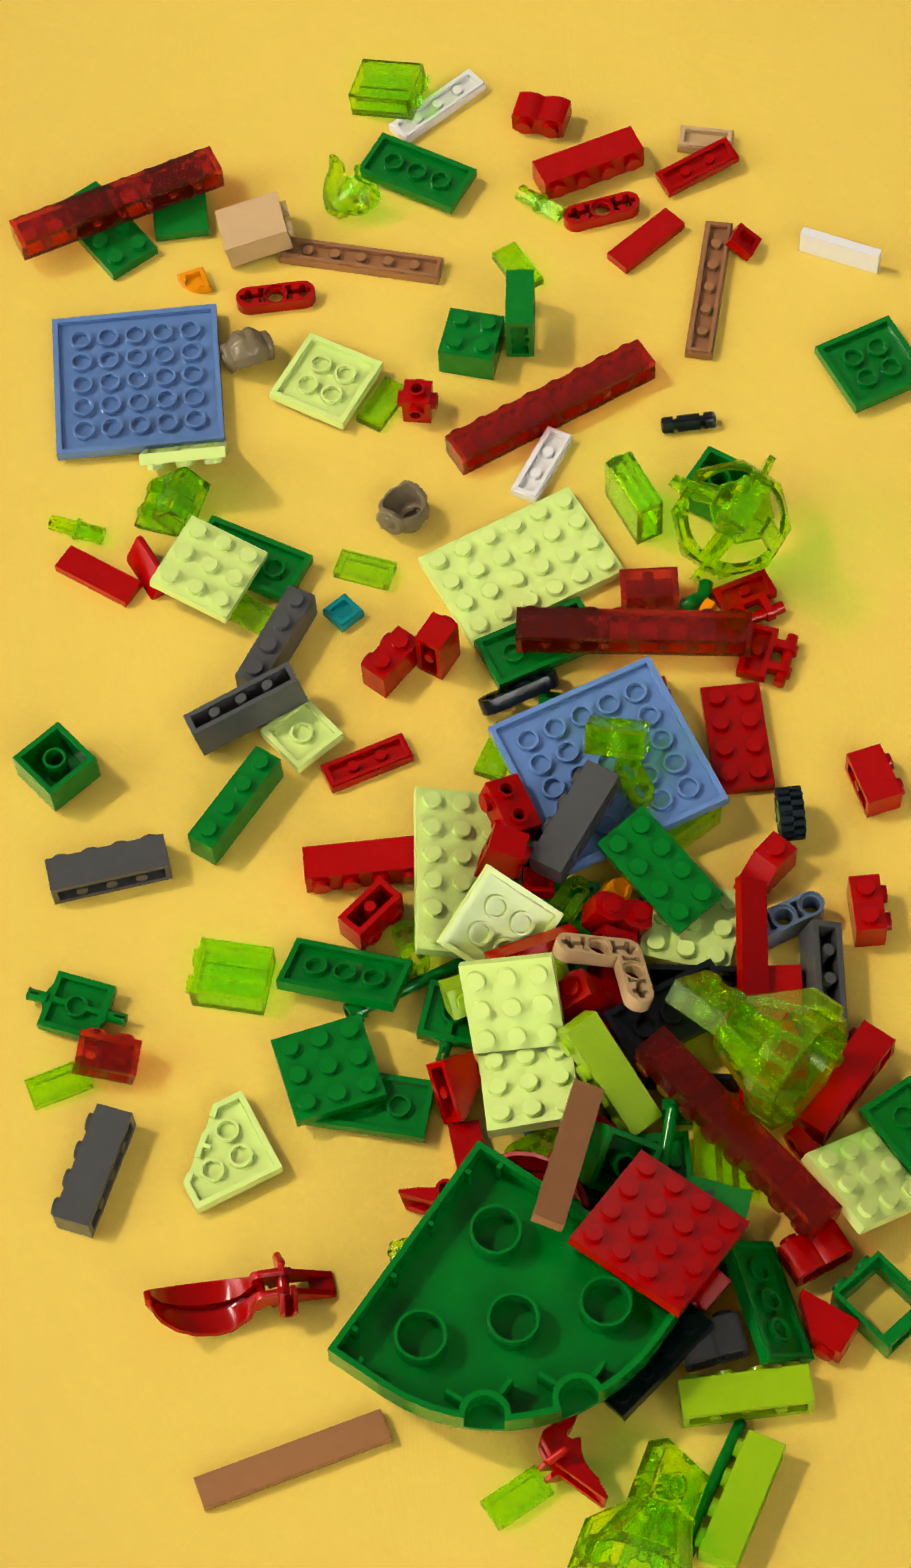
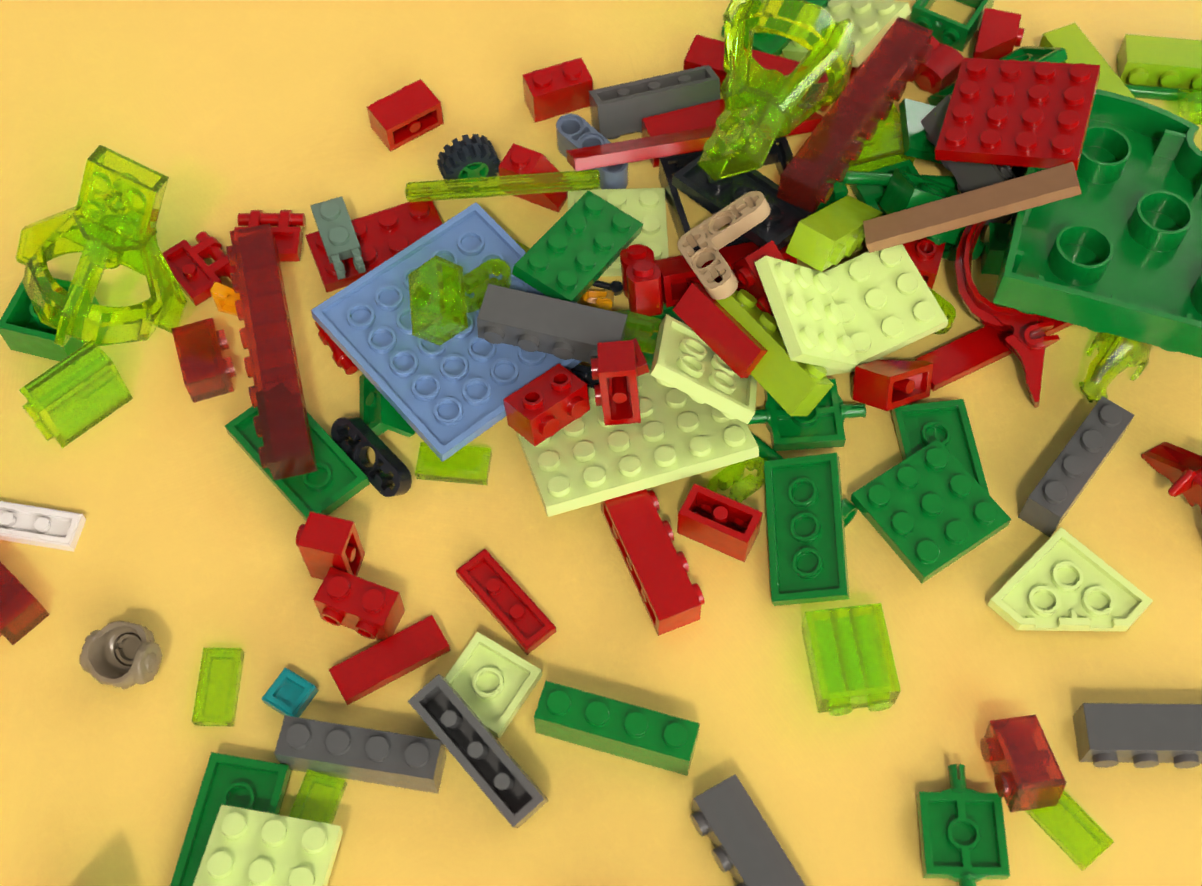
camera: 110 degrees left, 0 degrees up
yellowish green plate [418,486,625,649] -> none
green arm [679,579,713,613] -> none
none -> sand green hinge [310,196,366,280]
none -> red tile [329,615,451,706]
none -> clear neon green axle [405,169,601,202]
none -> dark grey brick [1018,396,1134,537]

